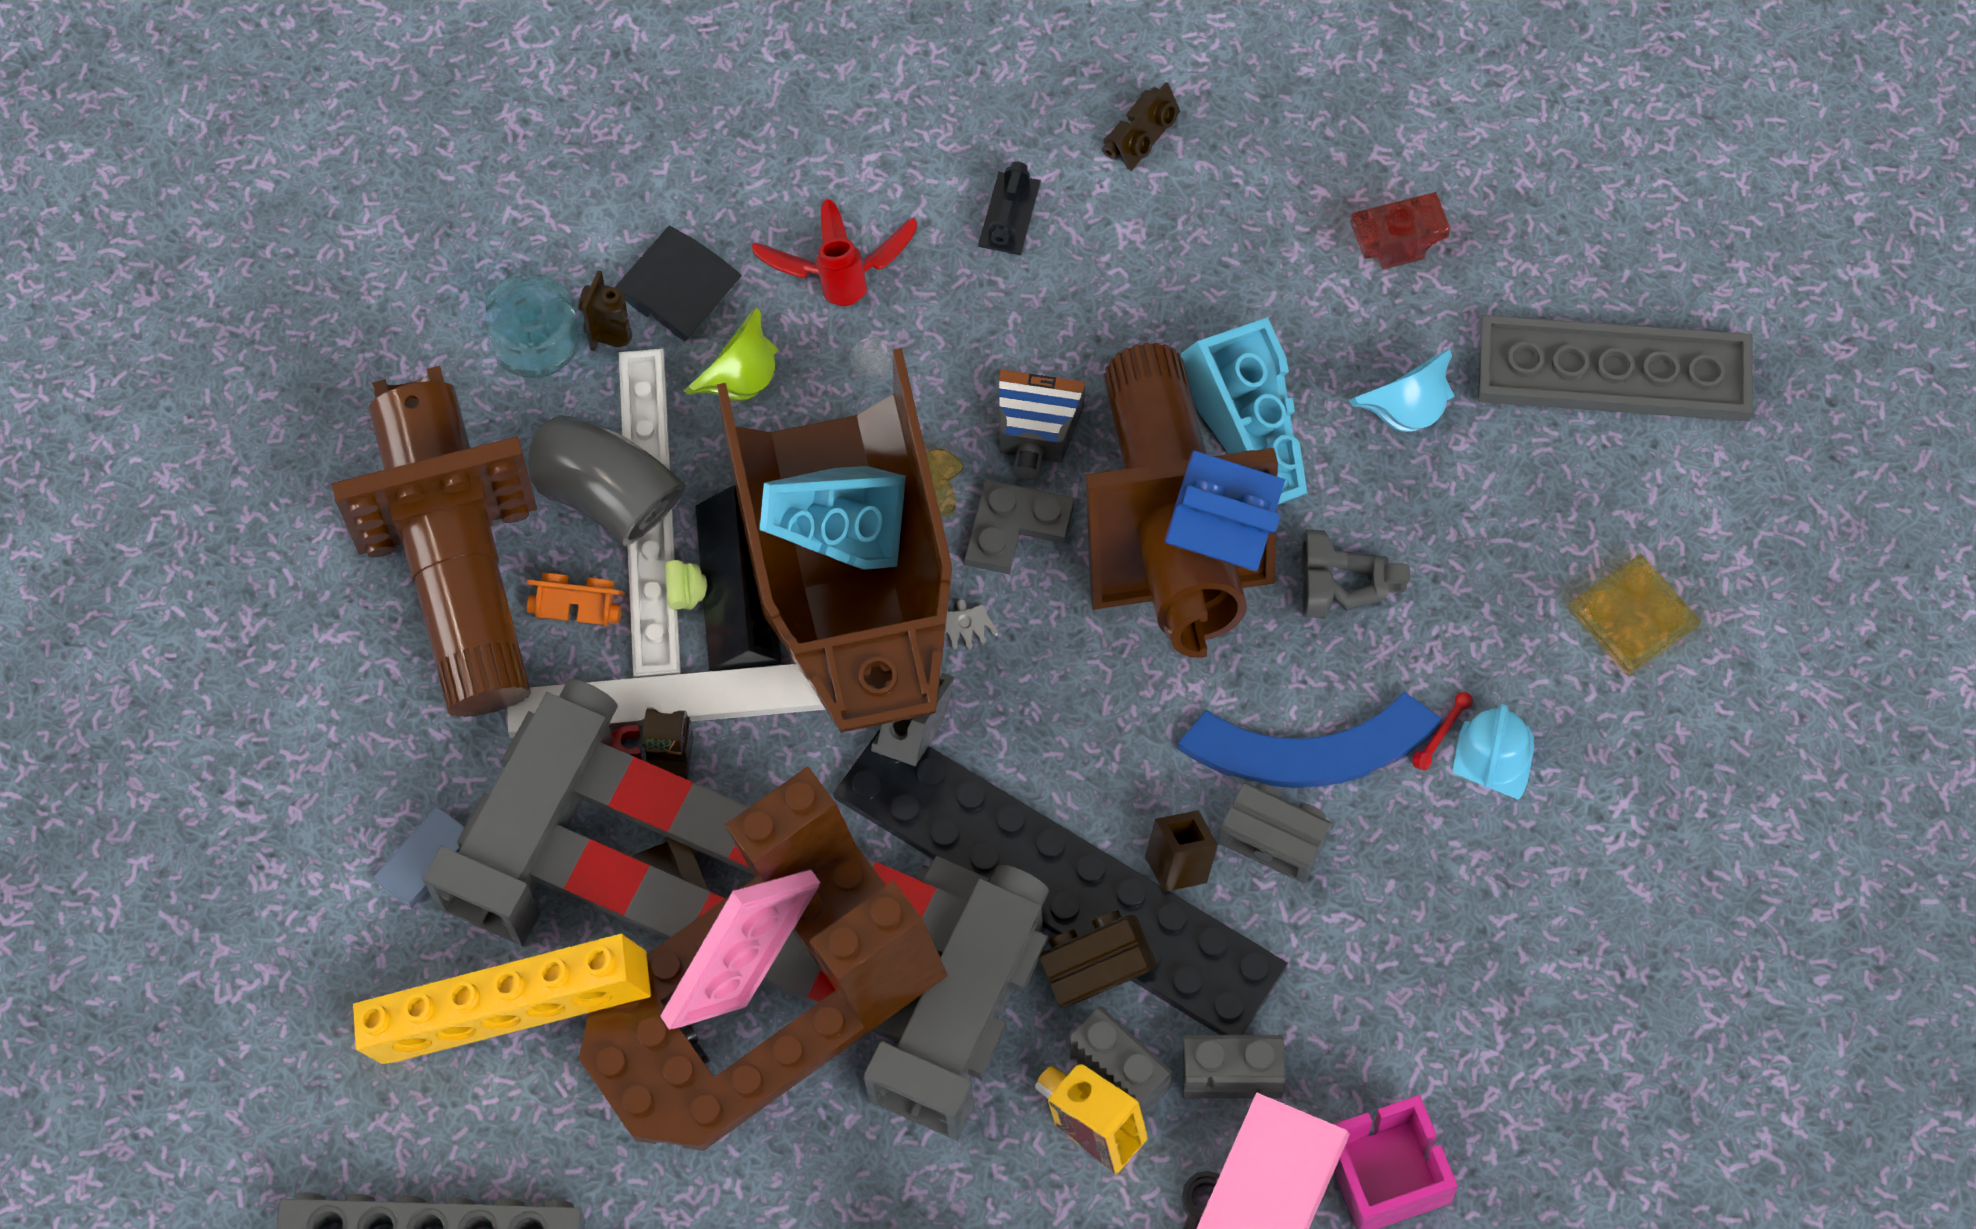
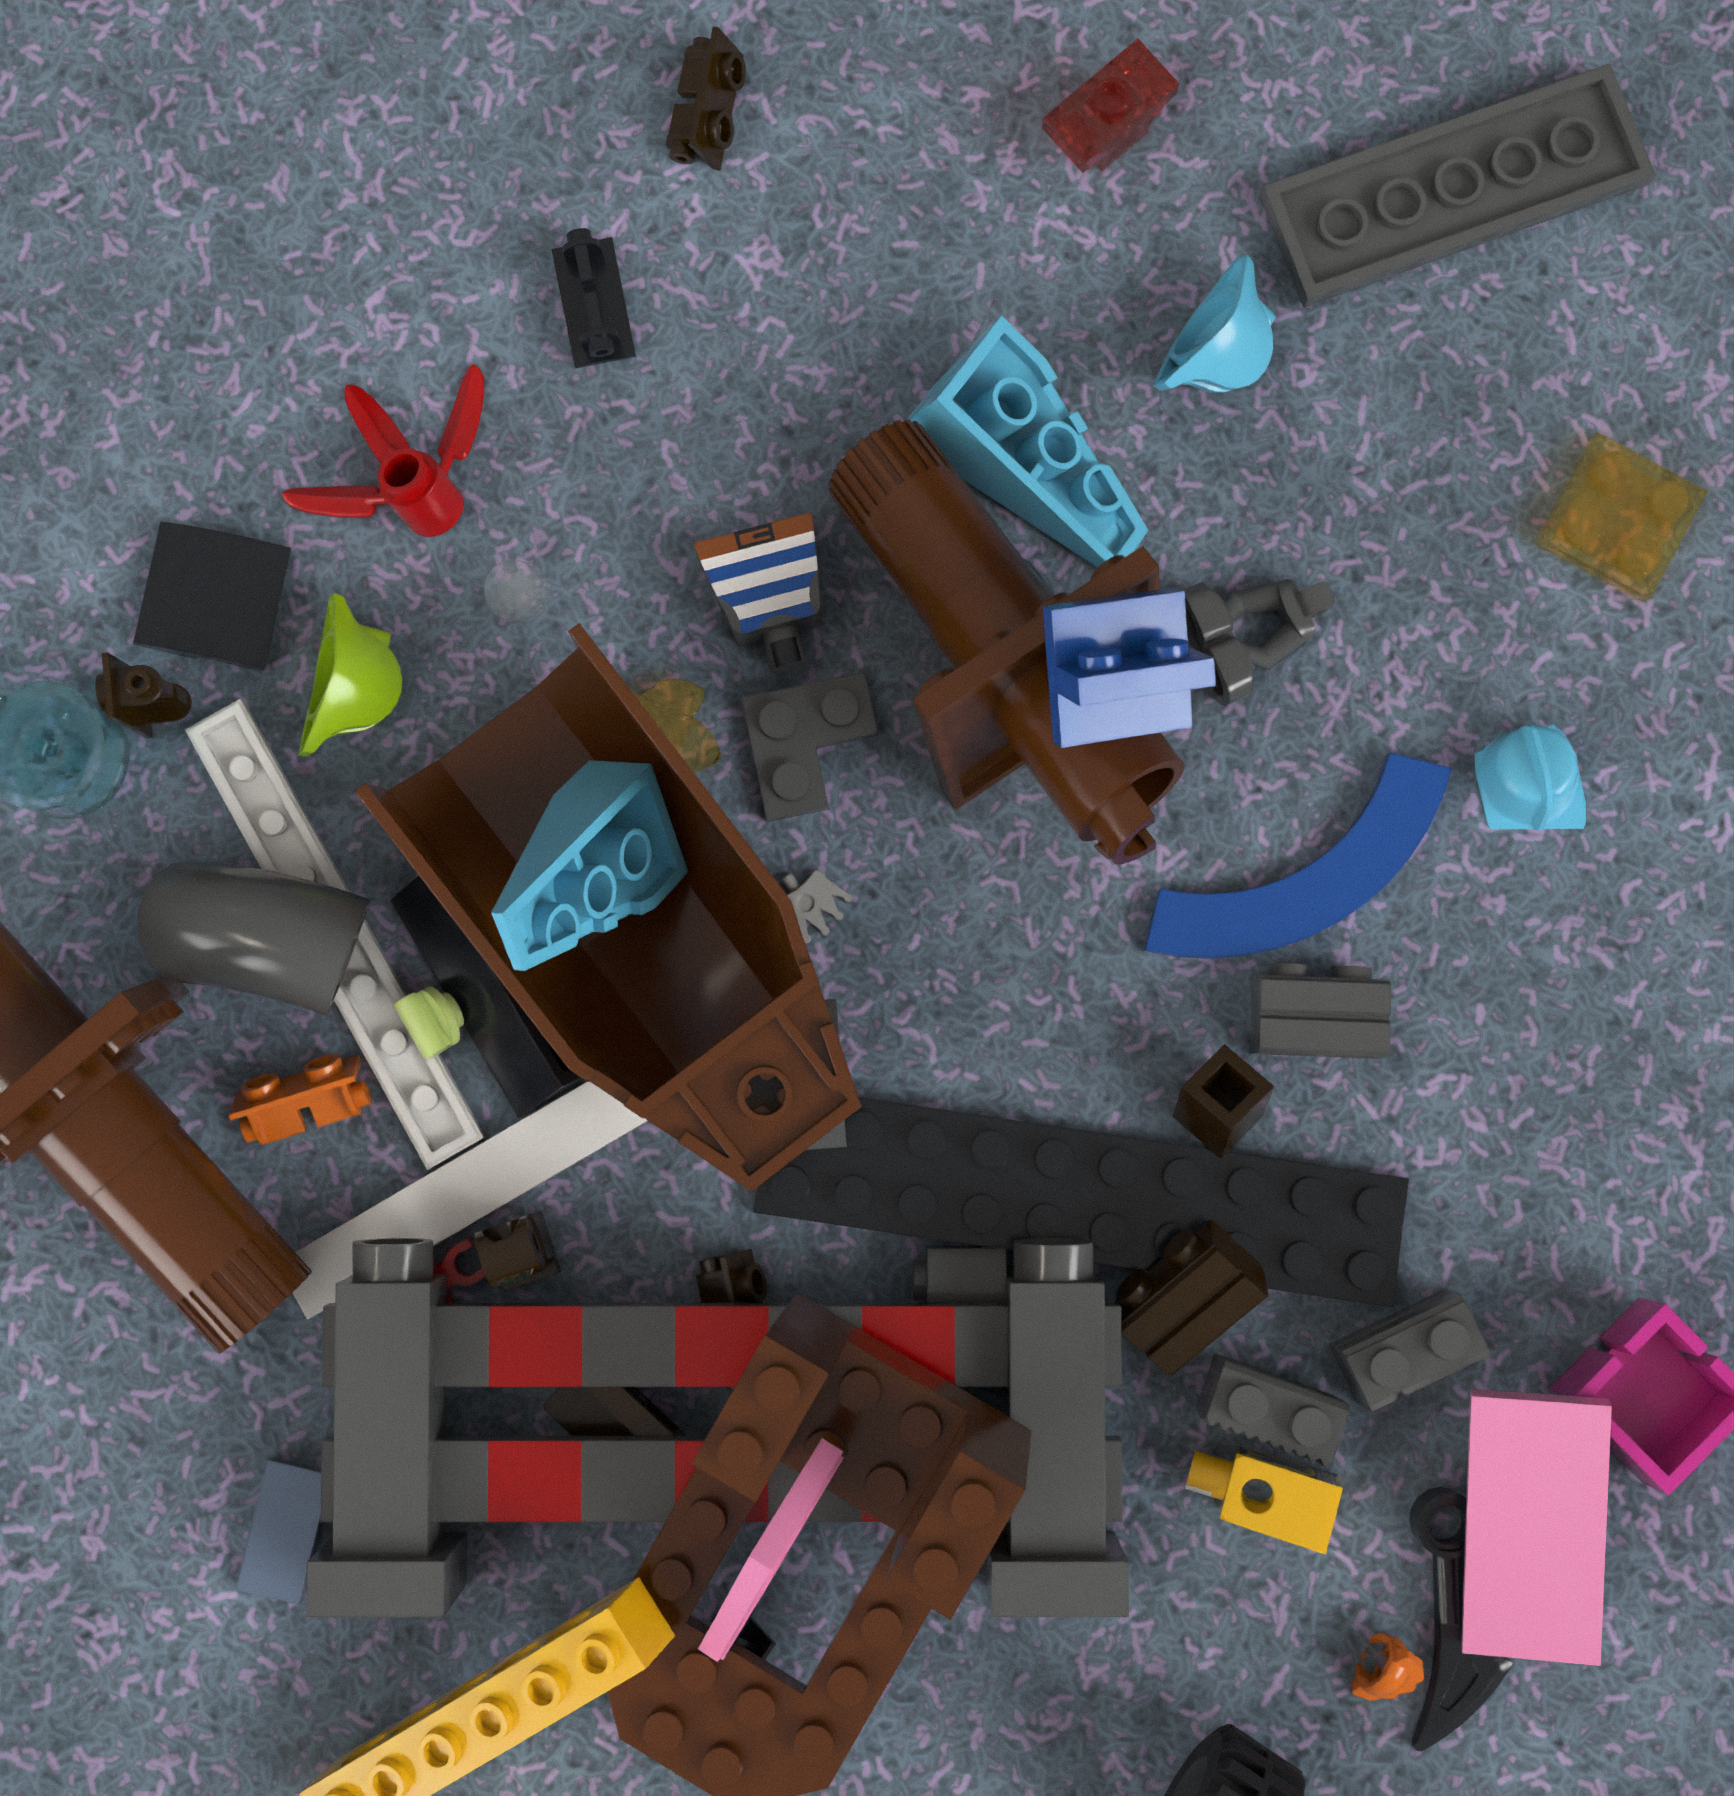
camera: 25 degrees left, 20 degrees up
red hinge [1412,691,1473,770] -> none

